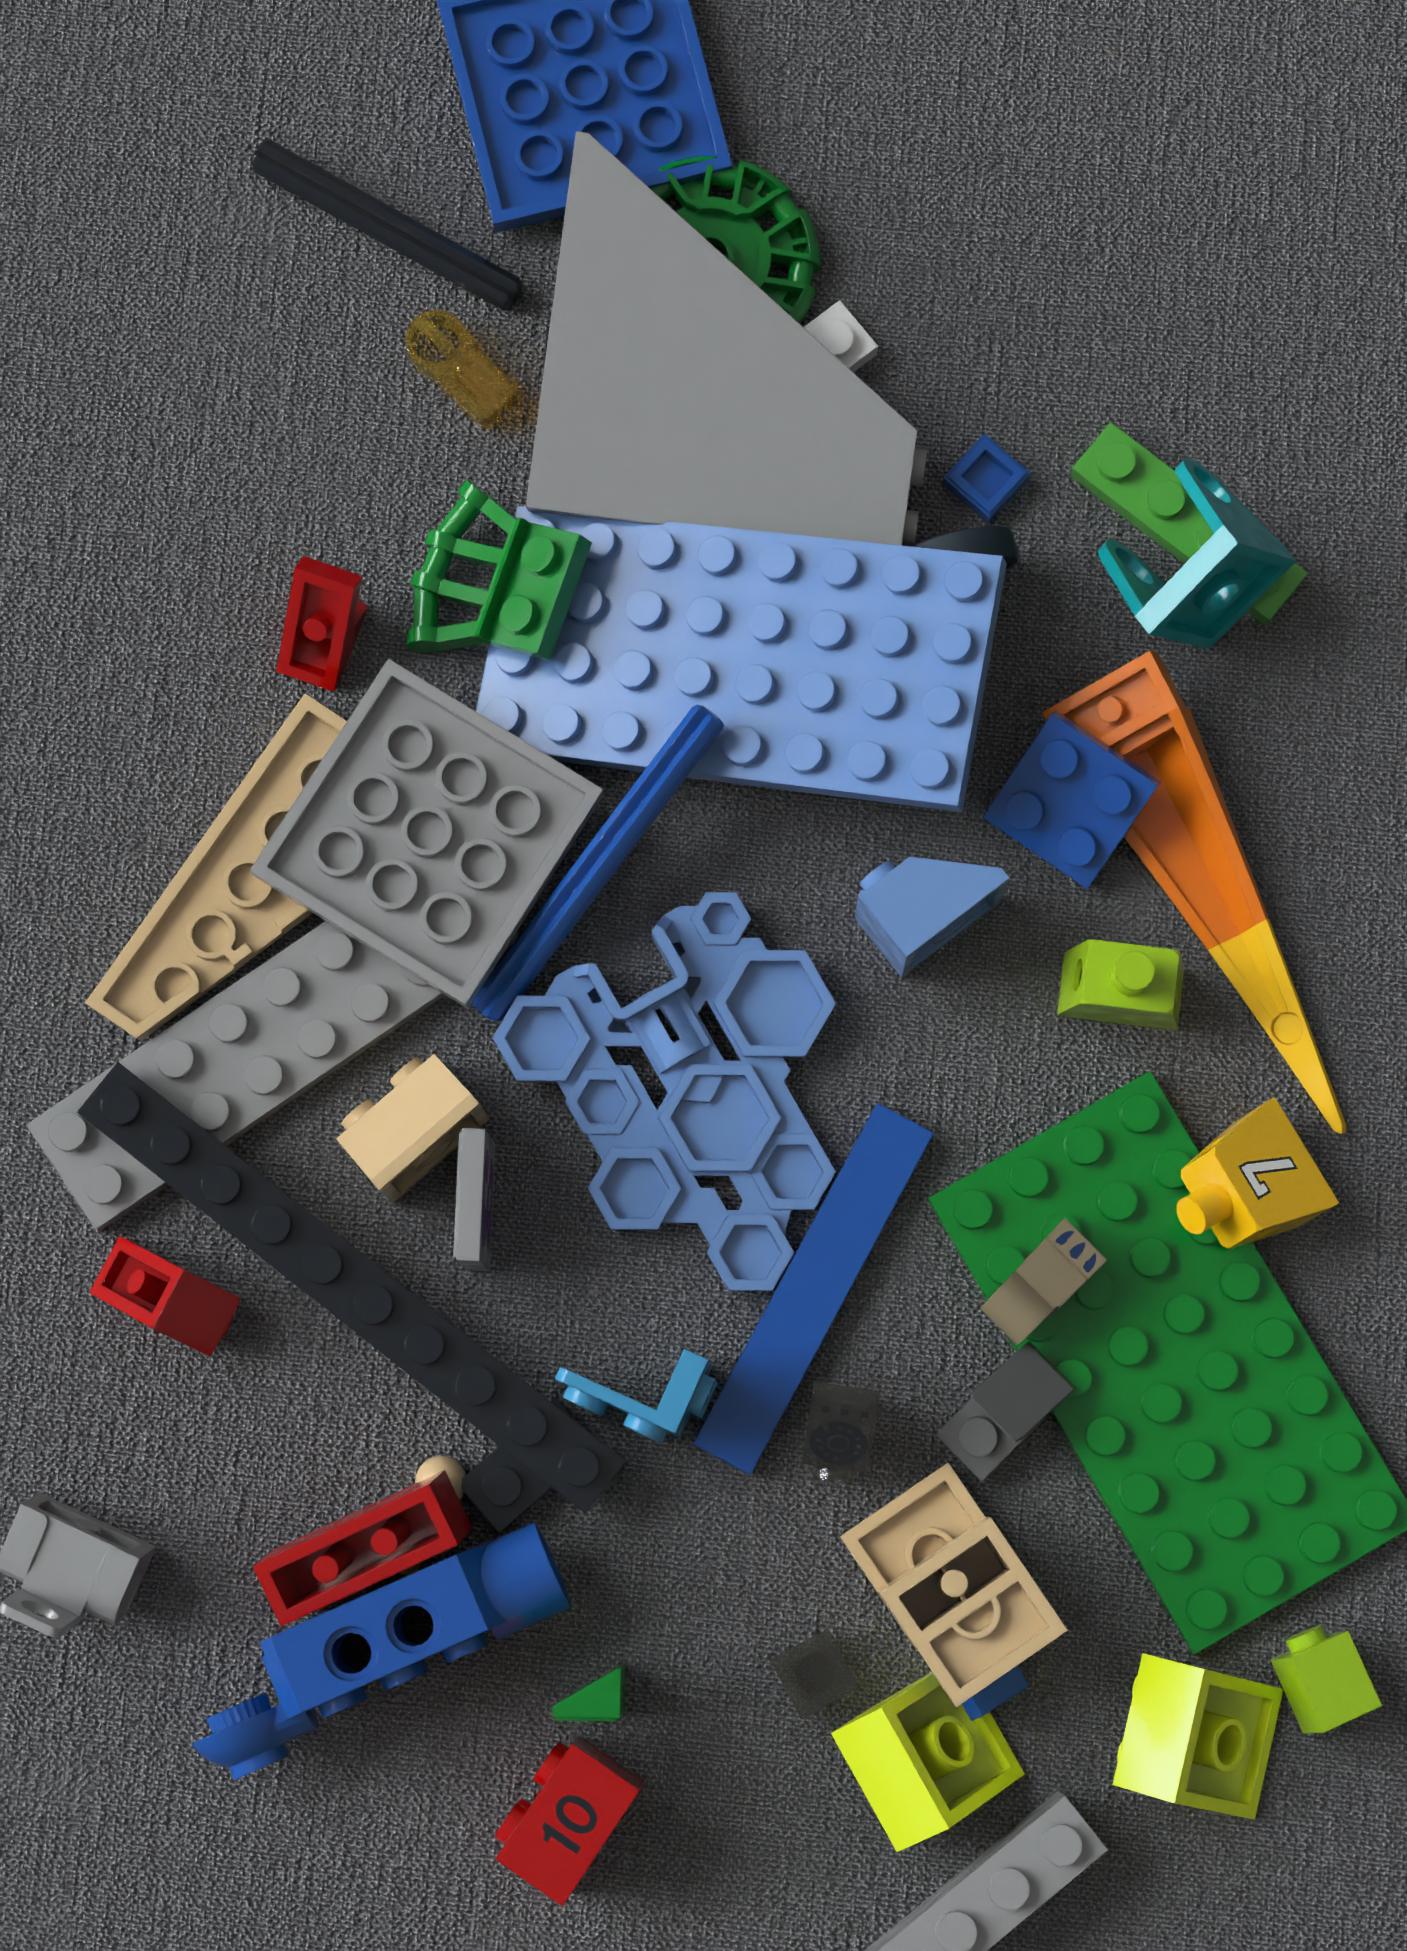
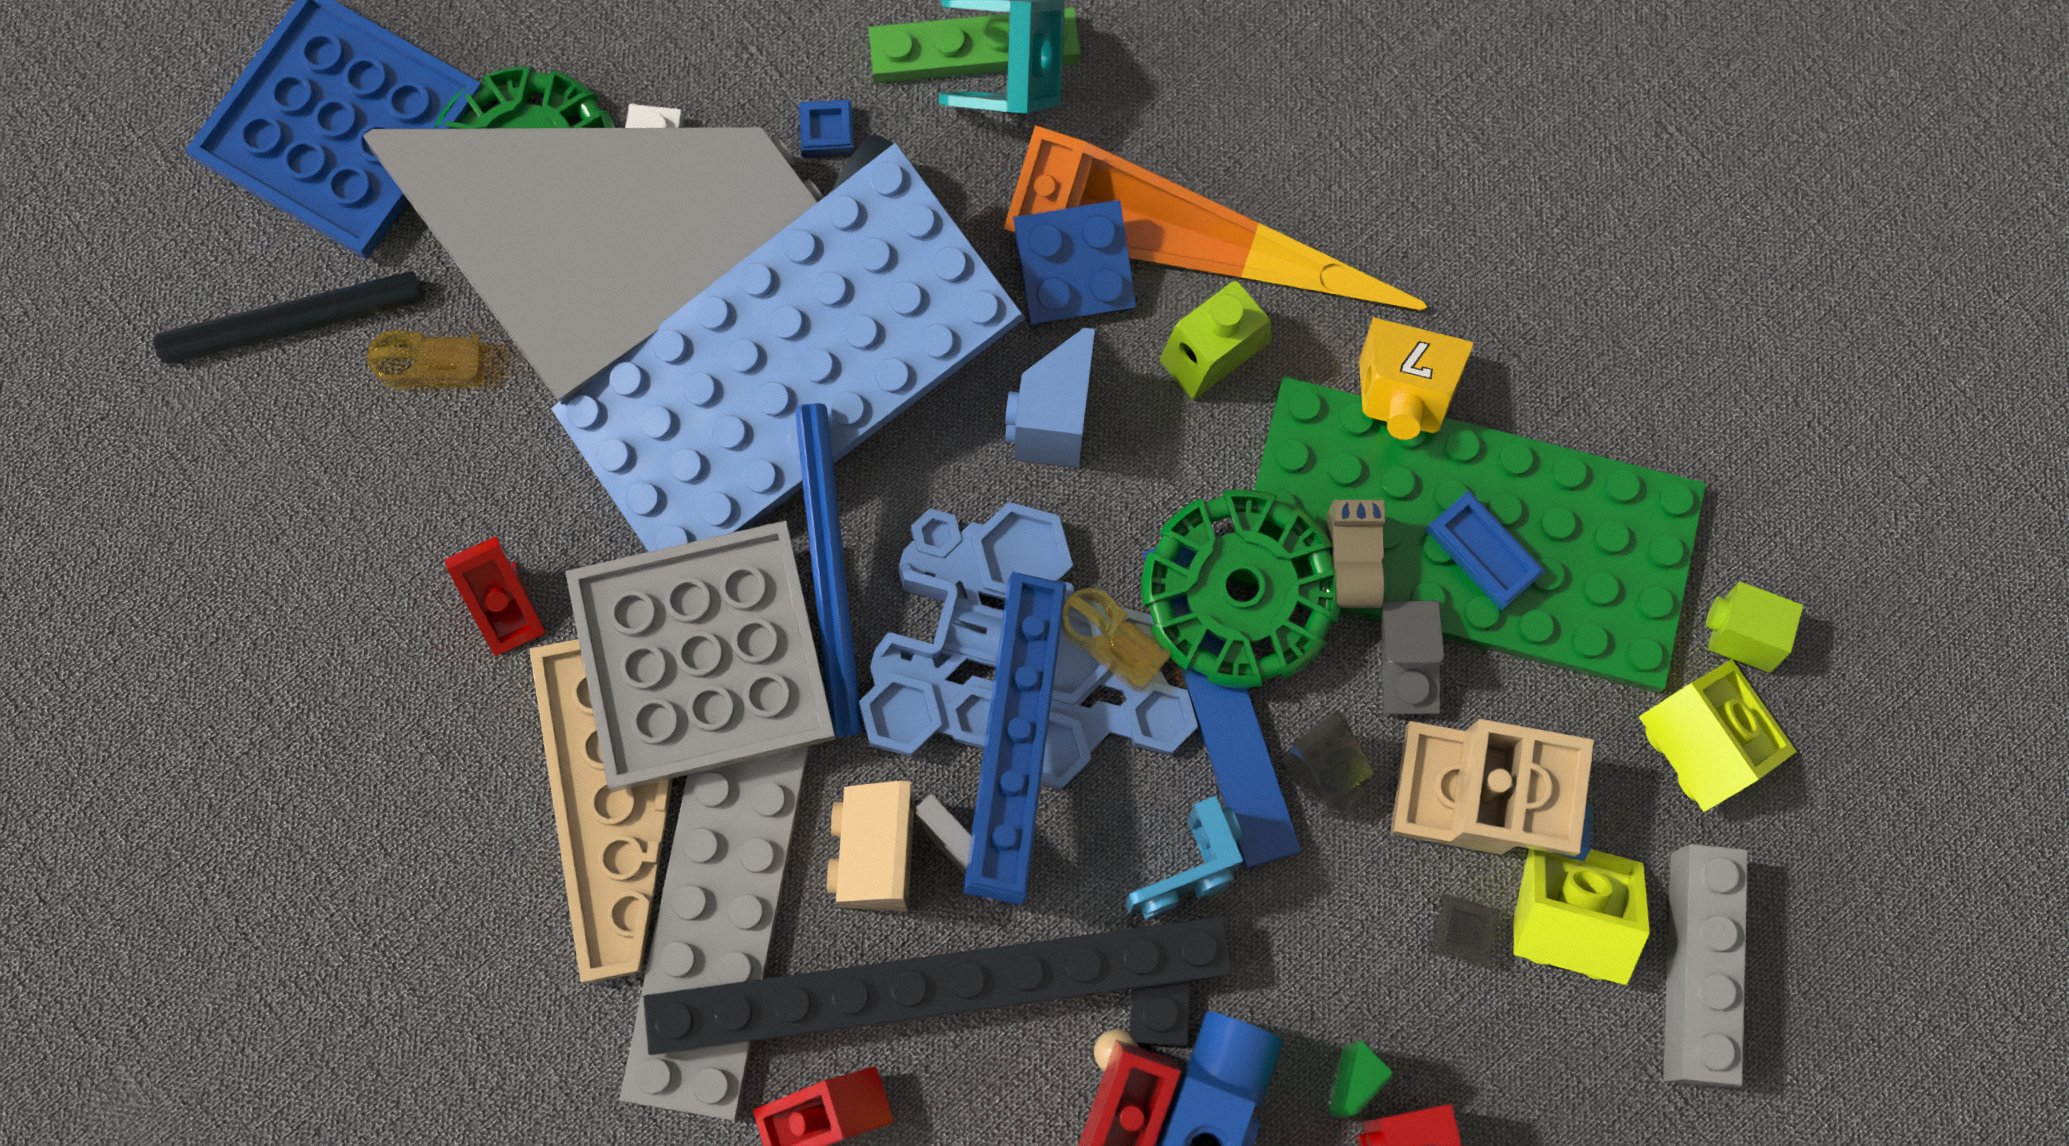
camera: 55 degrees left, 5 degrees down
green plate [406,479,592,661] -> none
none -> blue tile [963,572,1066,905]
none -> clear yellow piece [1061,588,1170,691]
none -> green plate [1141,489,1342,688]
none -> blue tile [1425,490,1545,611]

